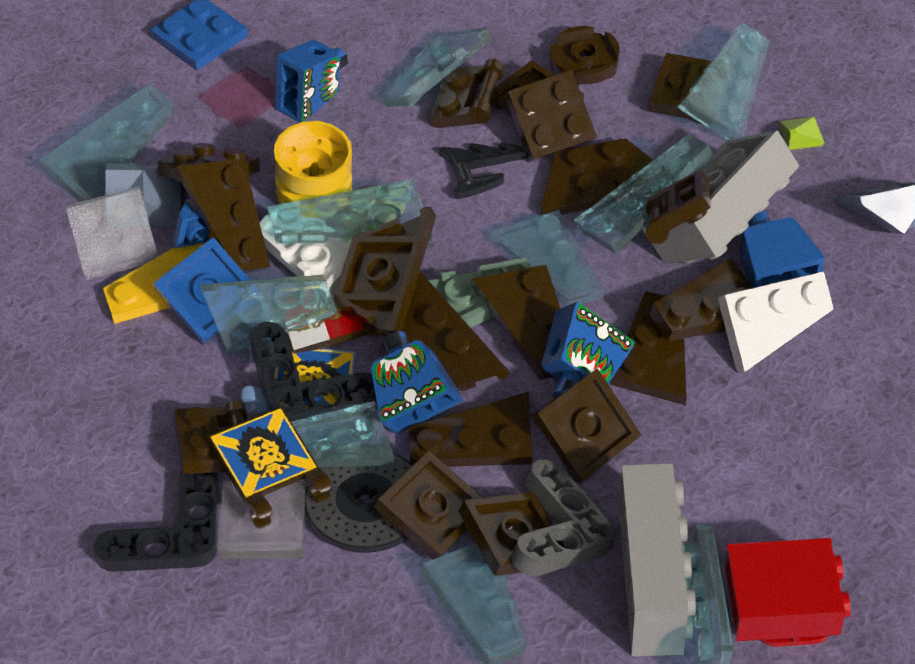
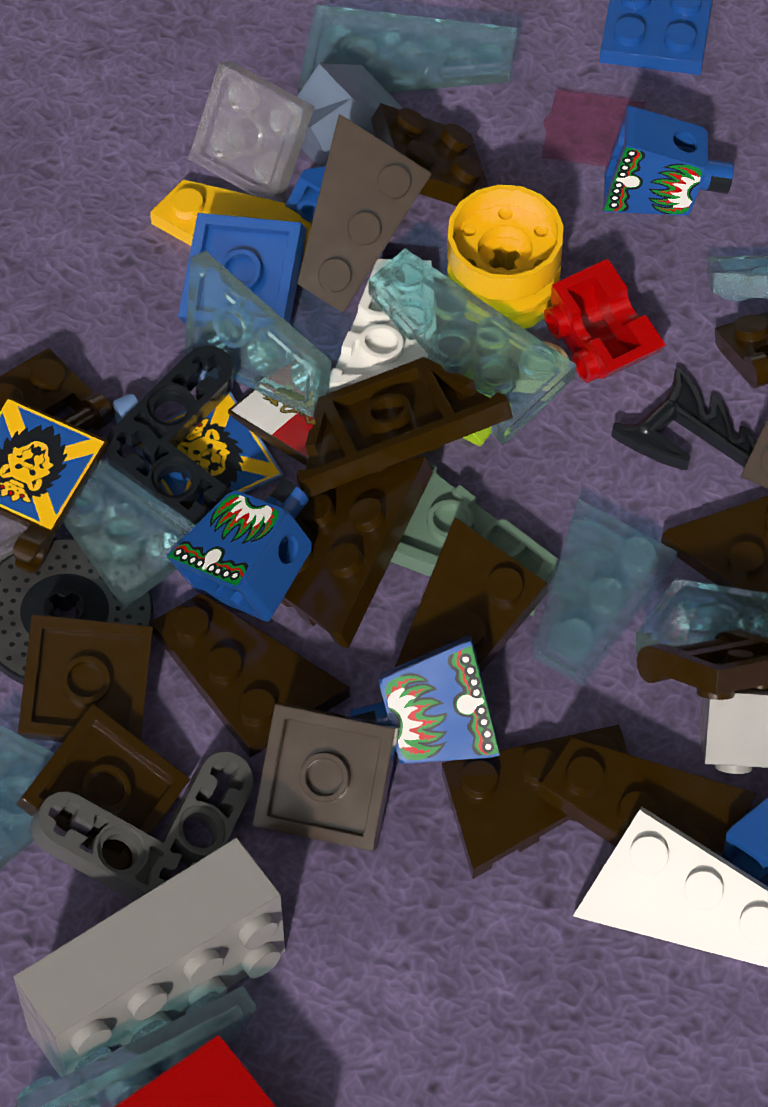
camera: 55 degrees right, 5 degrees up
none -> red cylinder [544,258,666,383]

